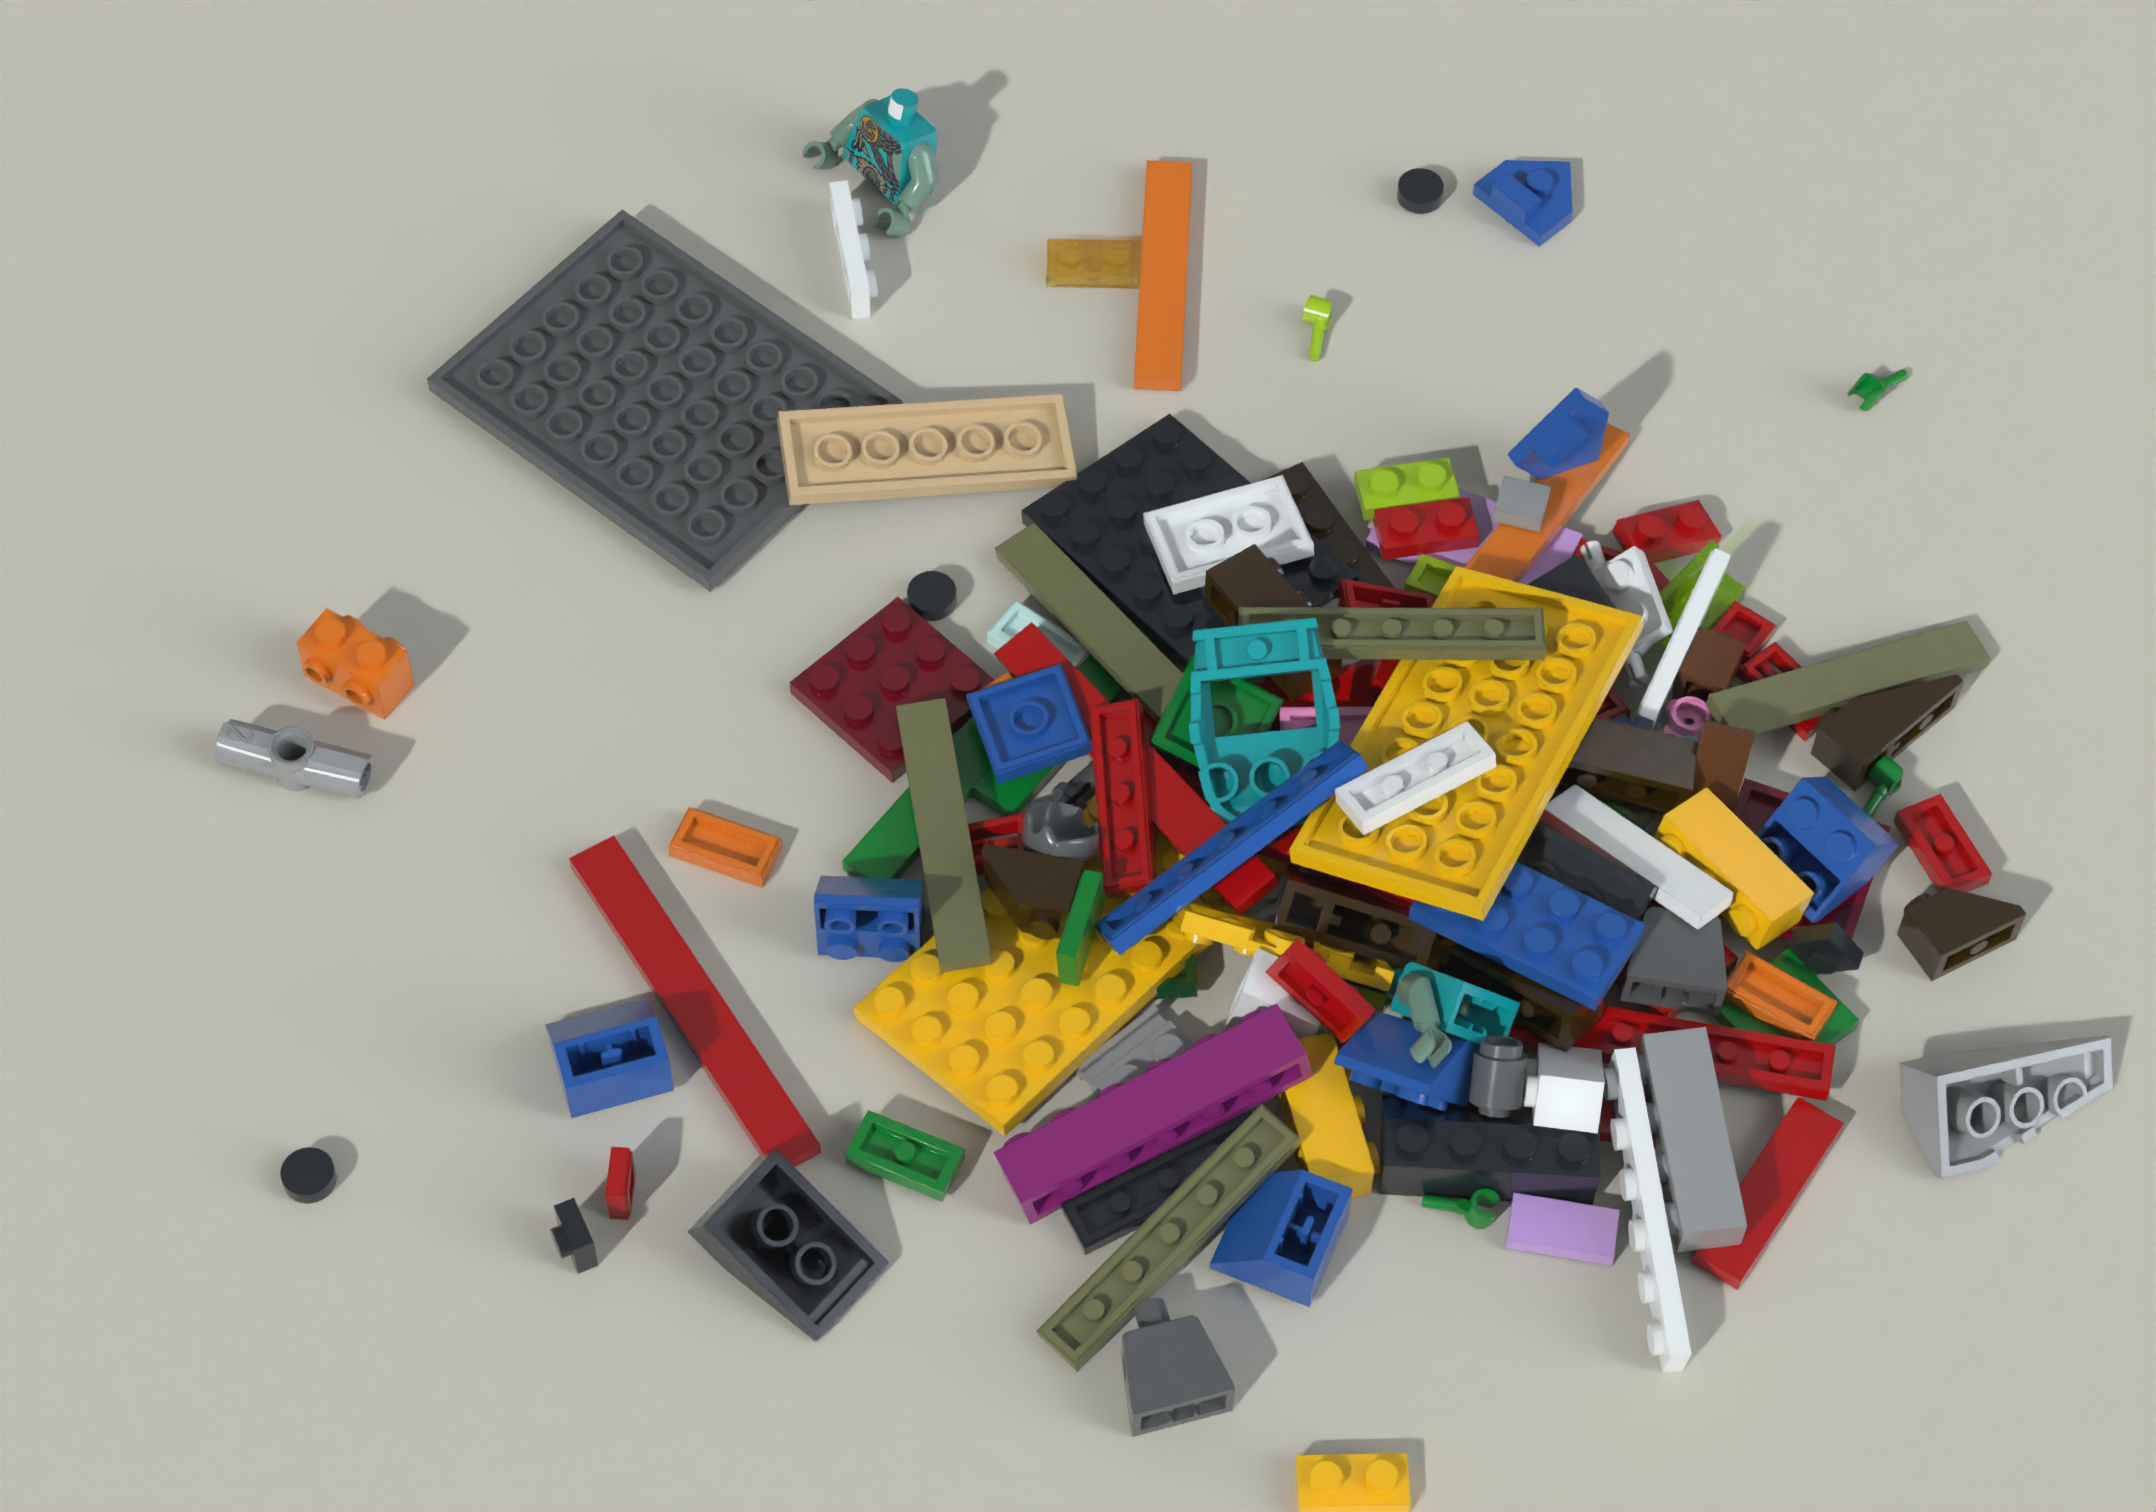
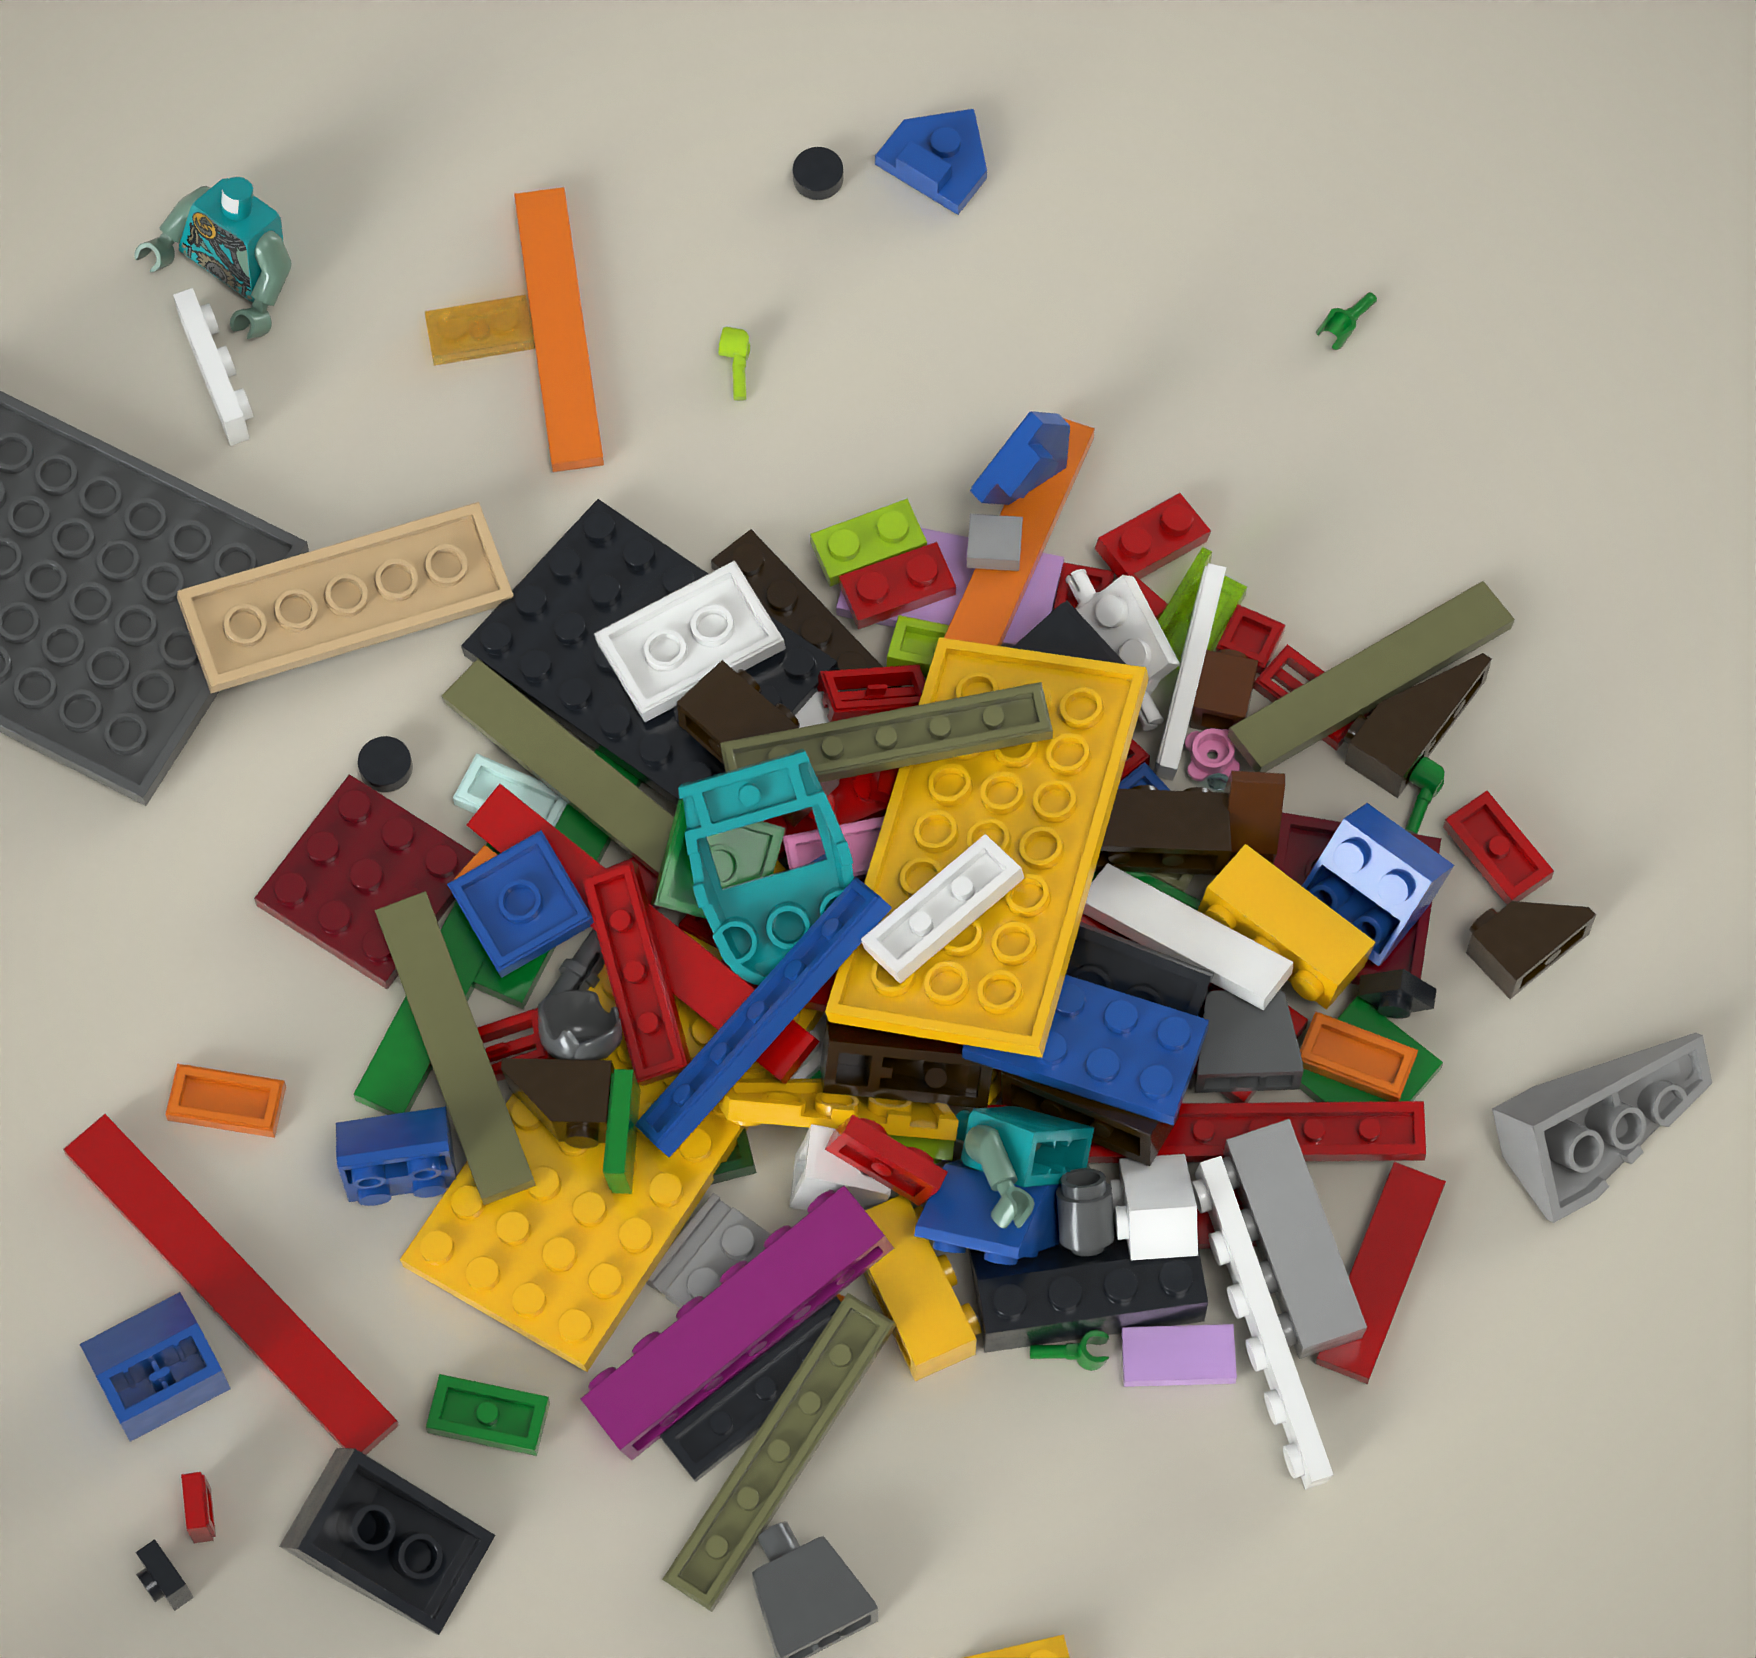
camera: 10 degrees left, 10 degrees up
blue slope [1209,1170,1353,1307] -> none

